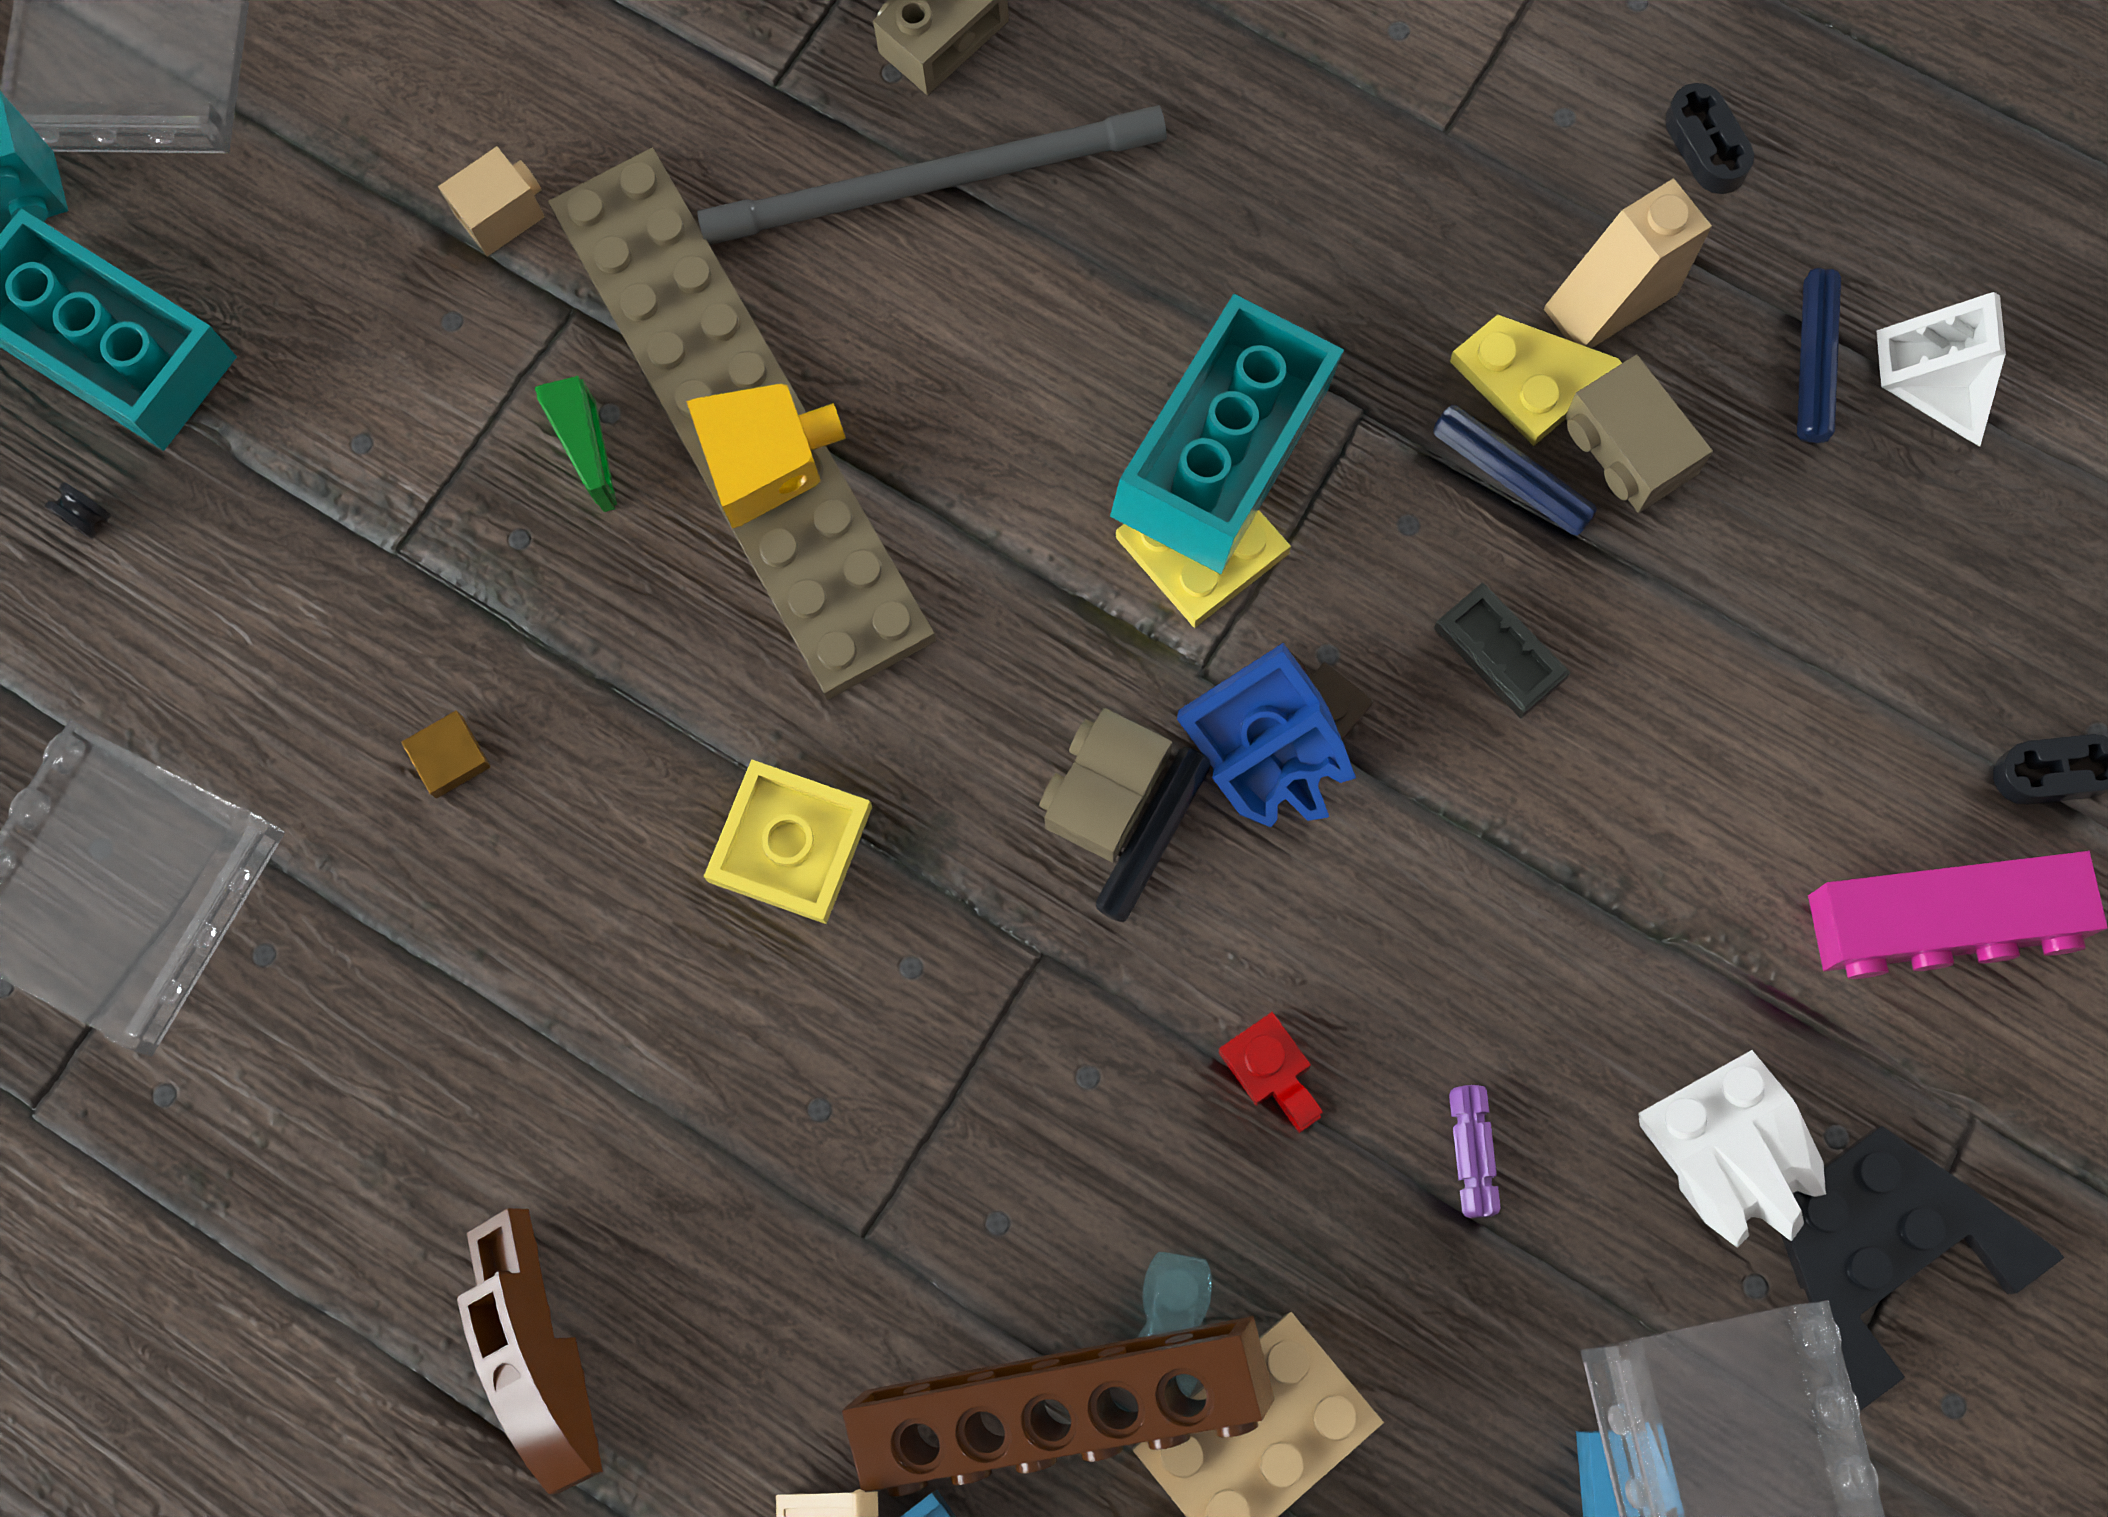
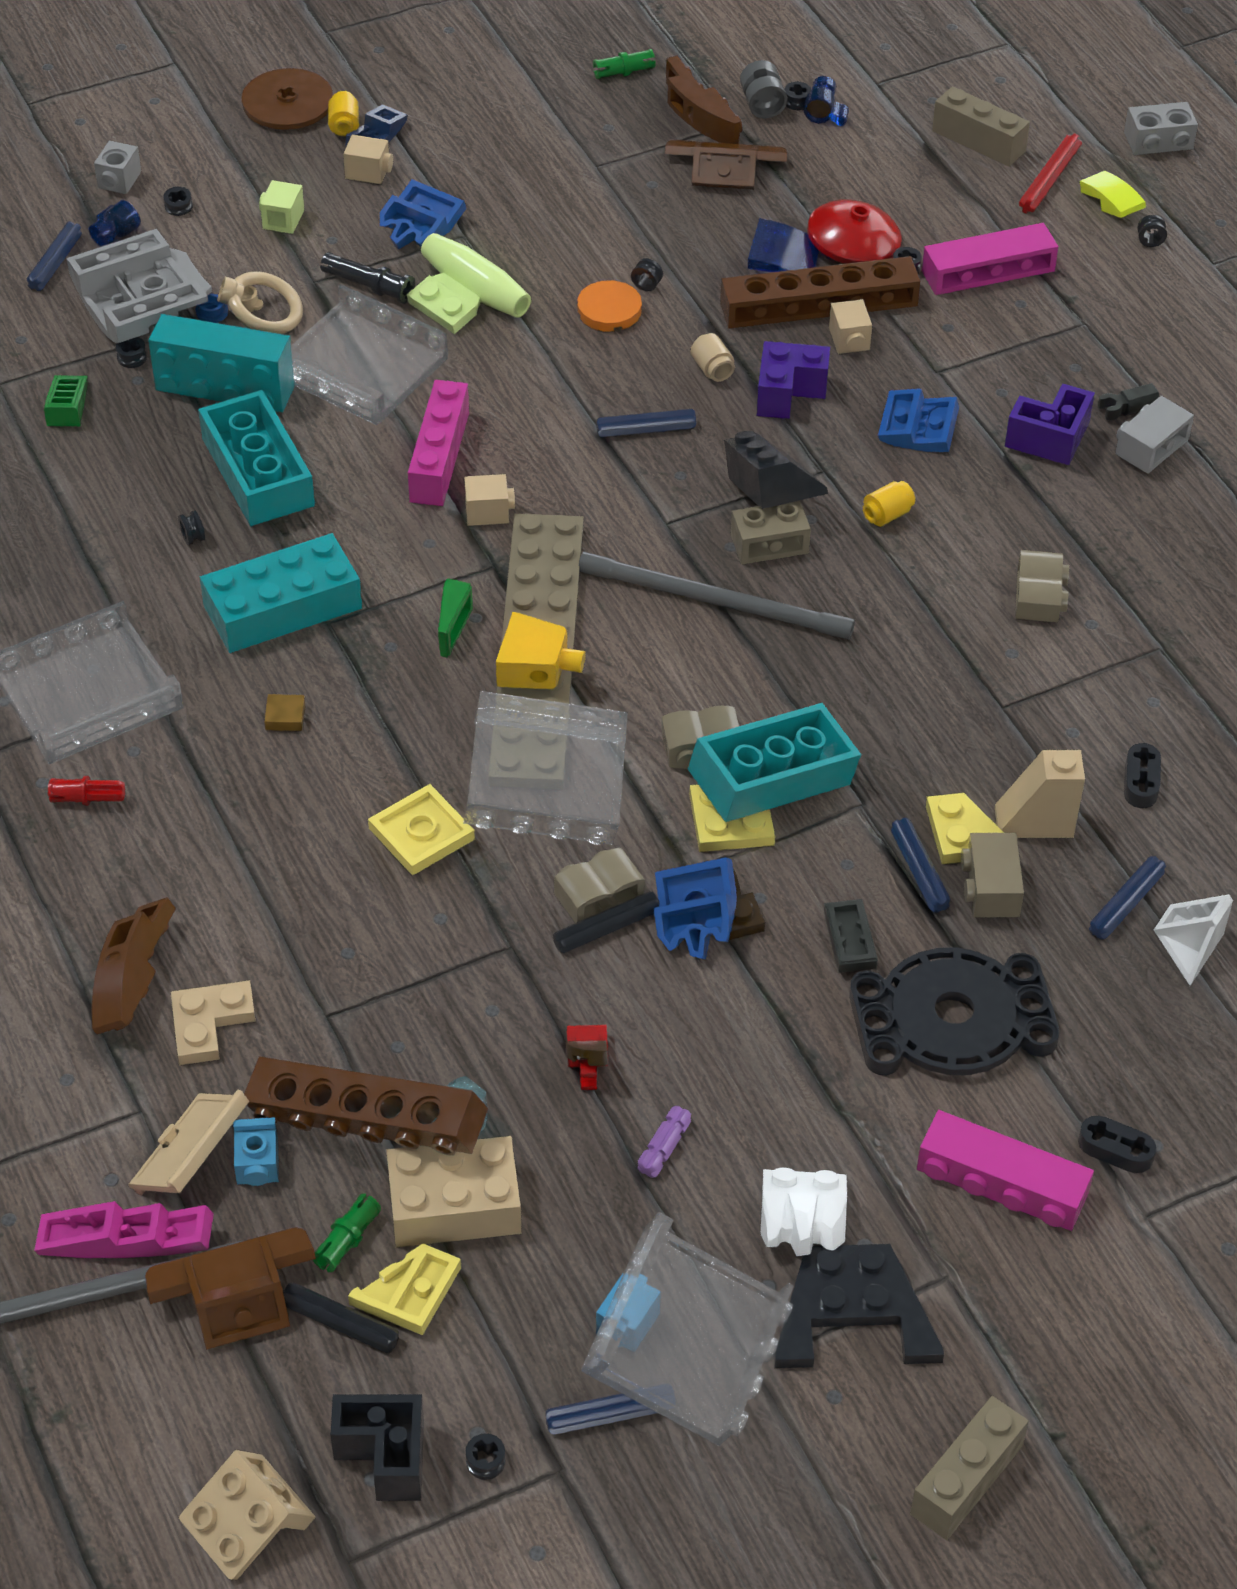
camera: 25 degrees right, 25 degrees down
none -> red axle [48,776,126,806]
none -> tan plate [171,980,255,1065]
none -> teal brick [199,533,362,653]
none -> dark pink brick [408,380,469,506]
none -> clear panel [463,691,628,845]
none -> dark brown tile [566,1040,608,1066]
none -> dark tan brick [661,706,739,769]
none -> black piece [849,947,1059,1075]

